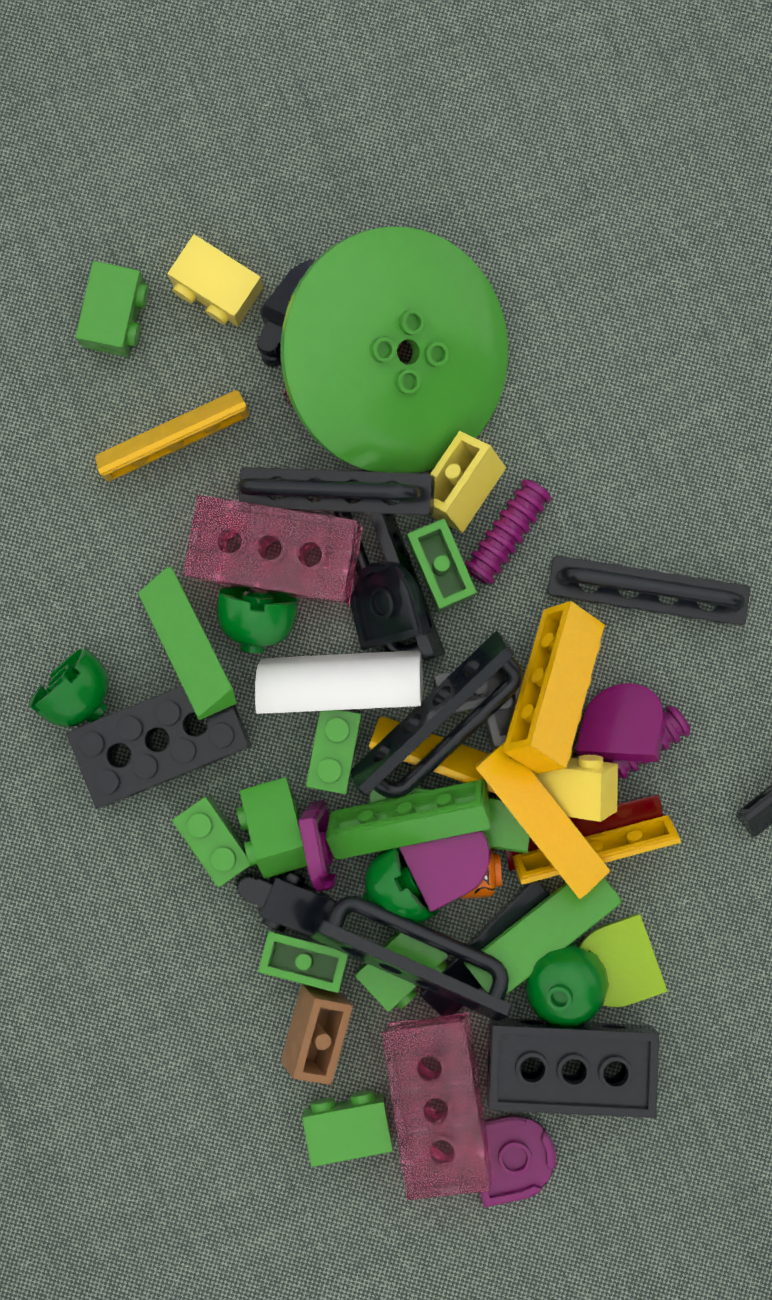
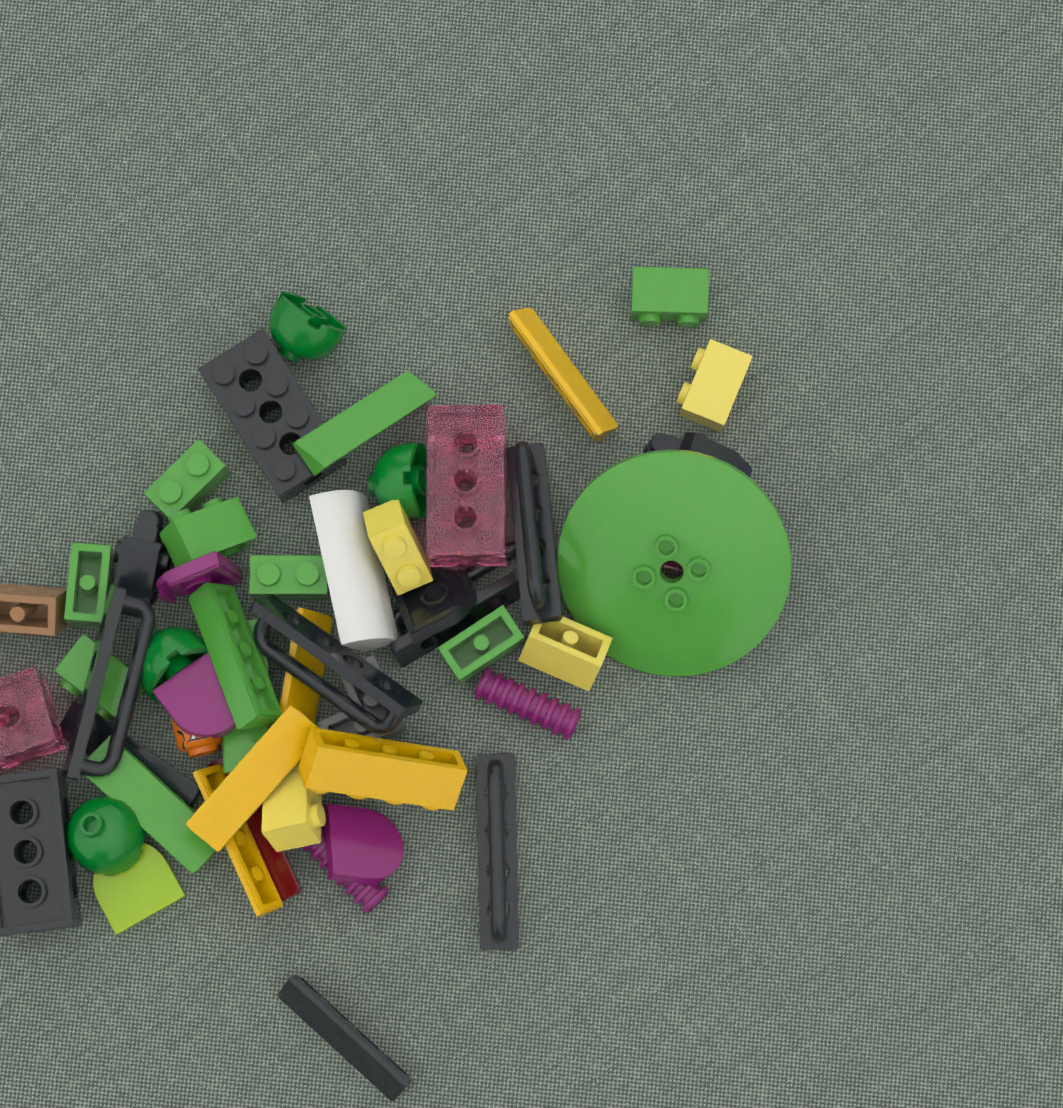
camera: 80 degrees right, 5 degrees down
none -> light yellow brick [362,500,433,595]

